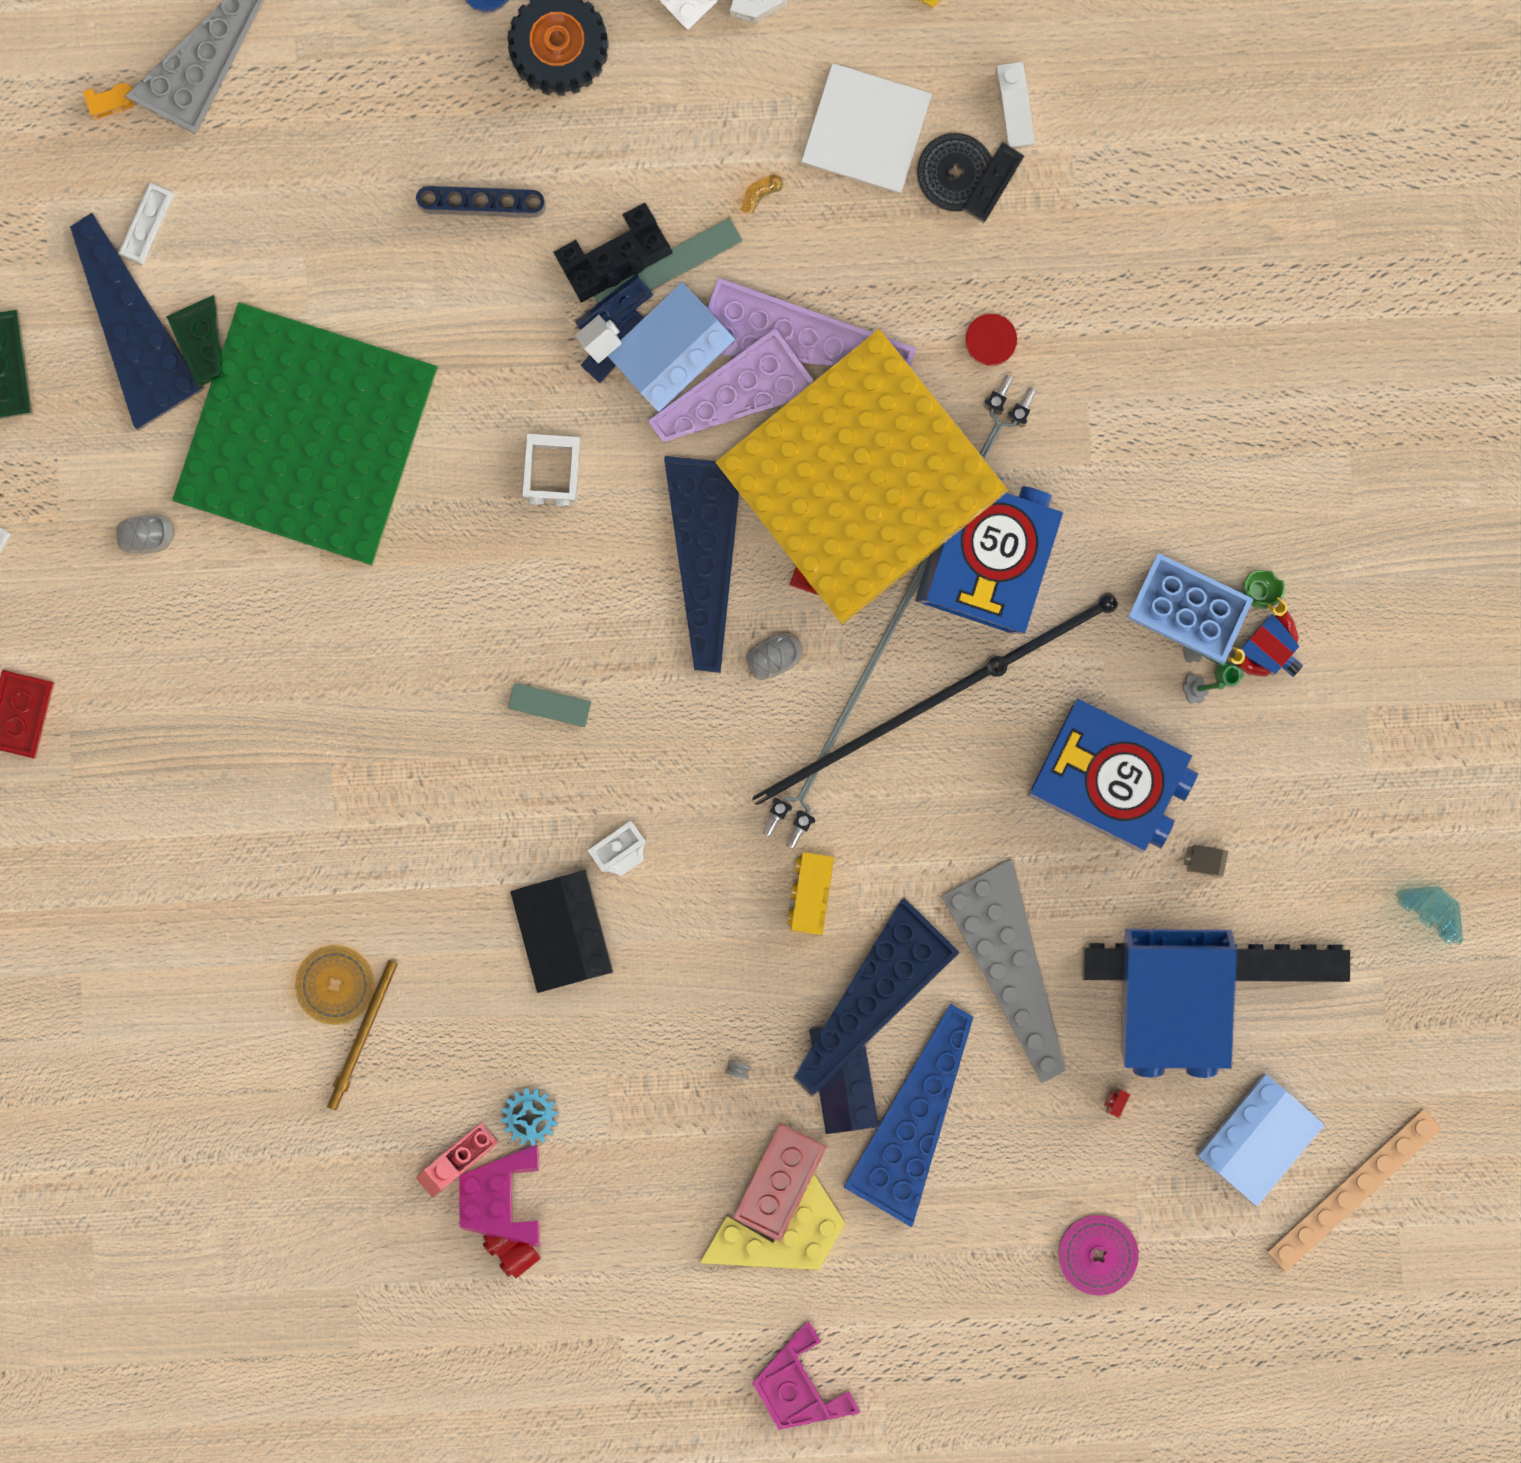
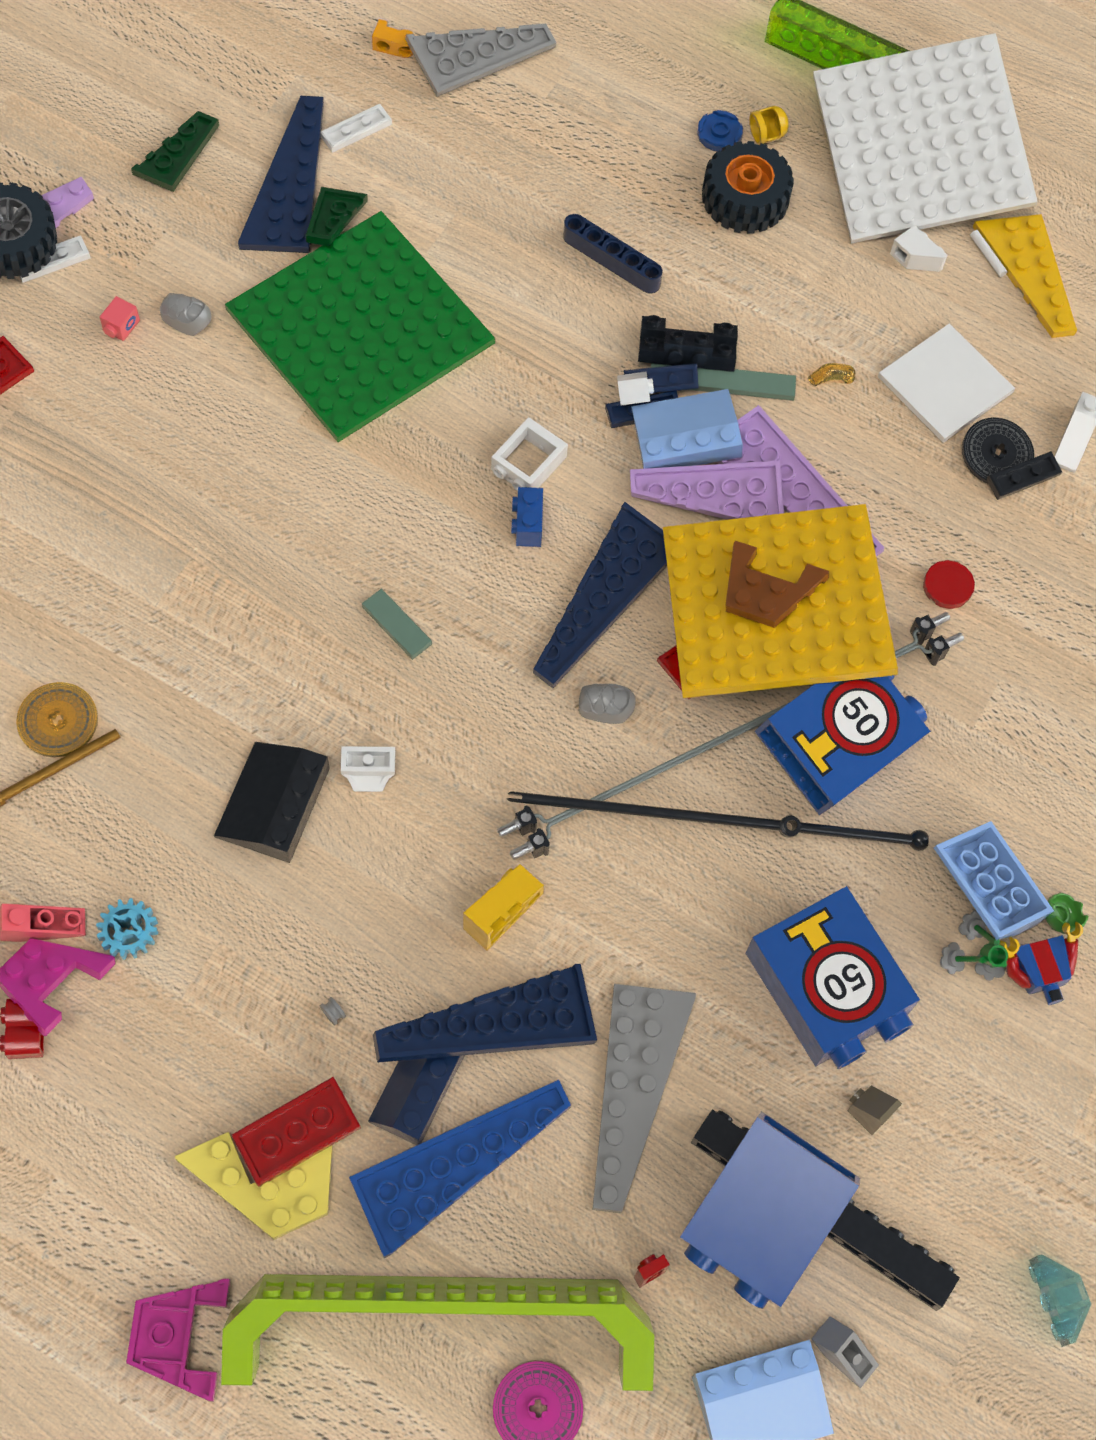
camera: 25 degrees right, 20 degrees down
none -> coral brick [100,296,140,341]
none -> lime arch [221,1274,654,1391]
none -> blue brick [511,487,543,547]
none -> dark orange wing [726,541,829,628]
none -> light grey slope [811,1316,879,1388]

